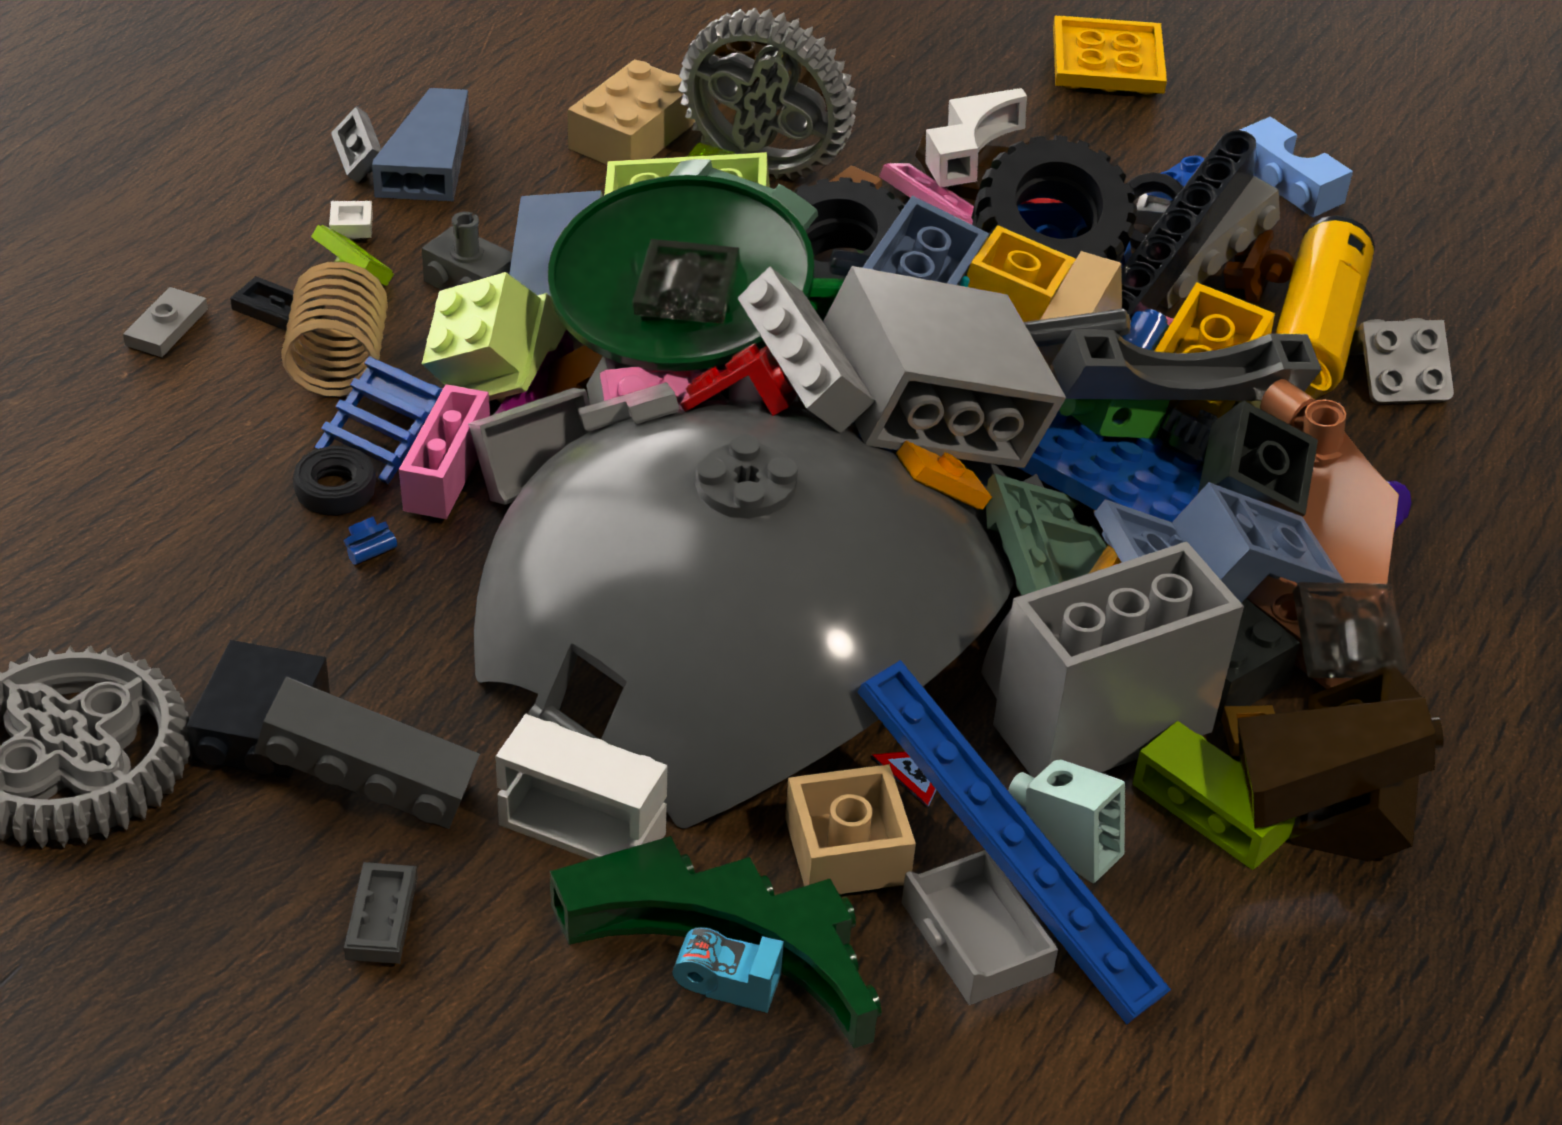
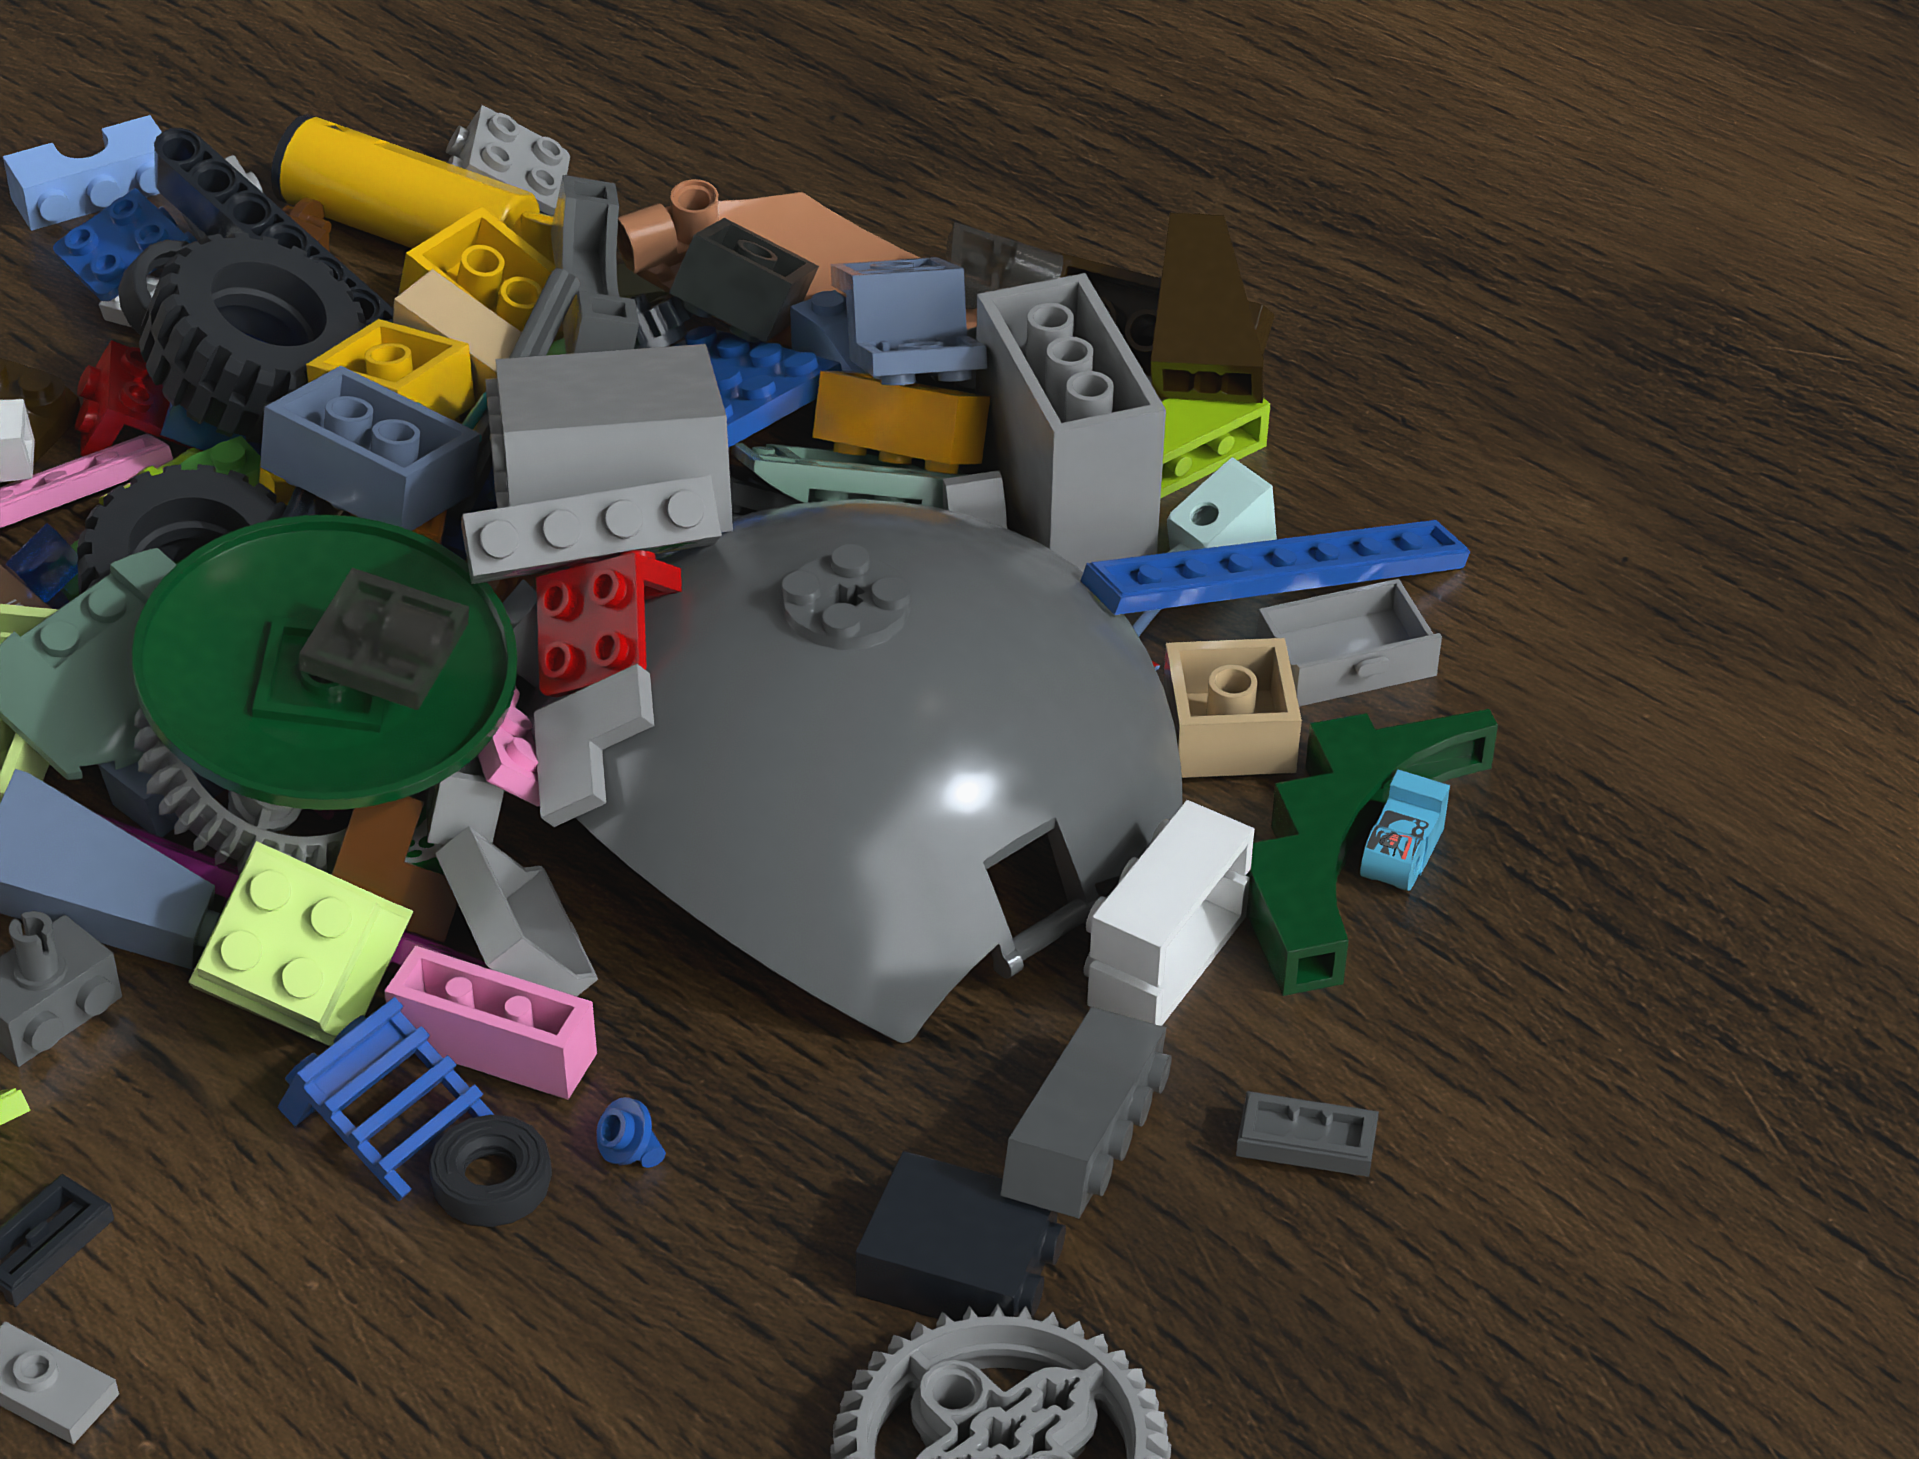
camera: 80 degrees left, 0 degrees up
tan piece [281,262,388,397] -> none
light orange plate [897,440,992,510] -> none

